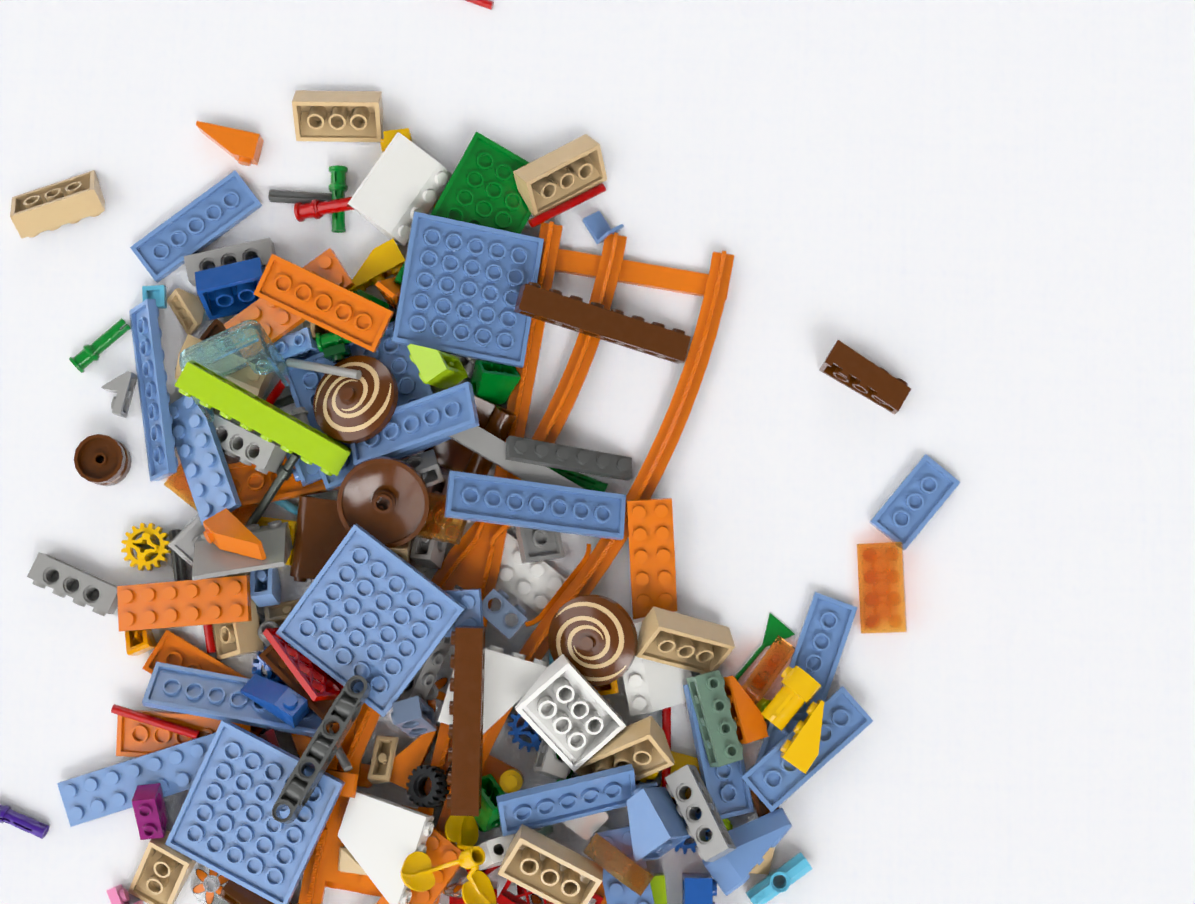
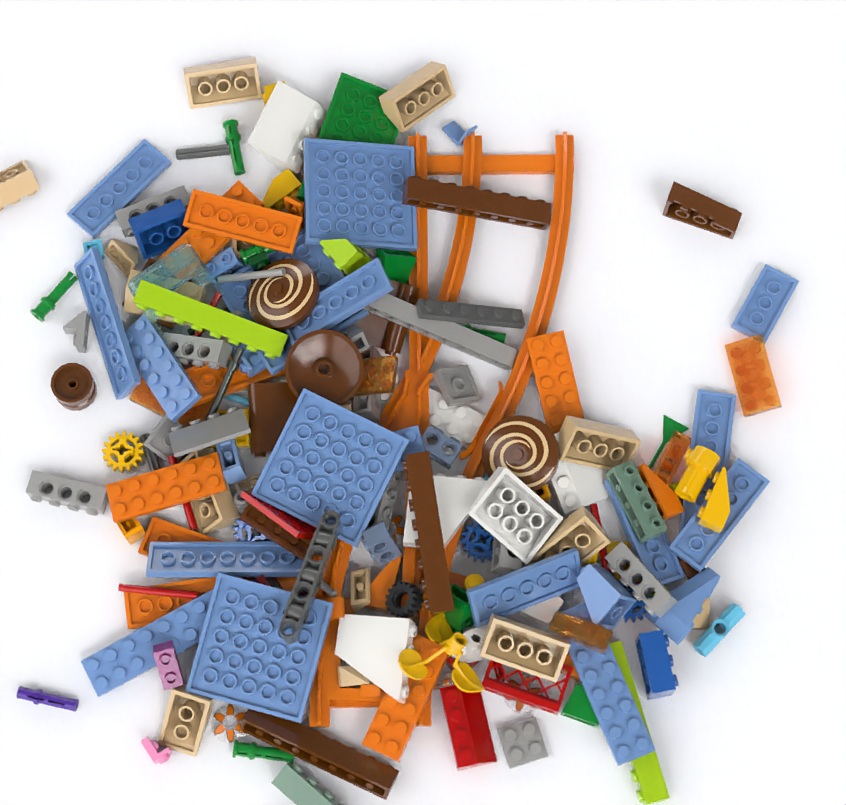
camera: 10 degrees left, 10 degrees down
orange slope [196,121,264,166] -> none
orange slope [203,508,266,560] -> none
blue slope [240,674,309,729] -> none
red pin [294,197,355,222] -> none
medium blue plate [445,470,626,540] -> none
red bar [528,183,606,228] -> none

